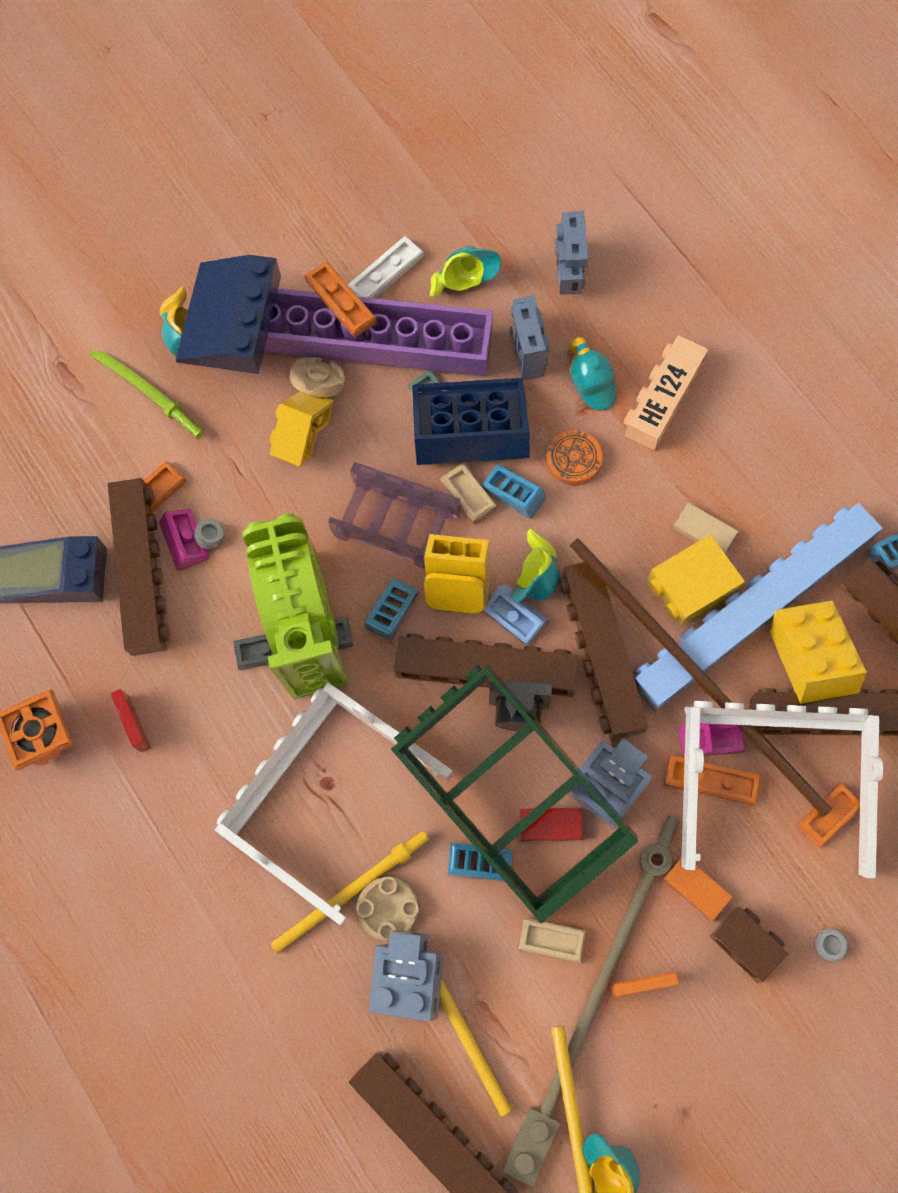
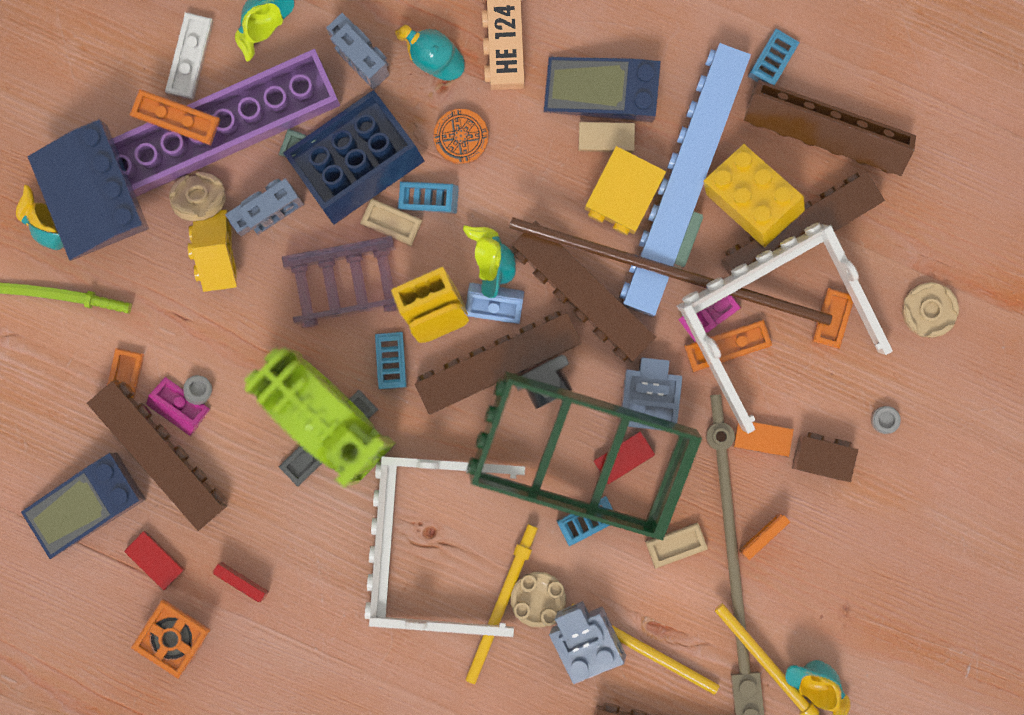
camera: 40 degrees left, 15 degrees up
none -> red tile [124,531,185,591]
none -> sand blue piece [225,178,304,236]
none -> slope [544,57,661,122]
none -> sand green tile [673,212,703,269]

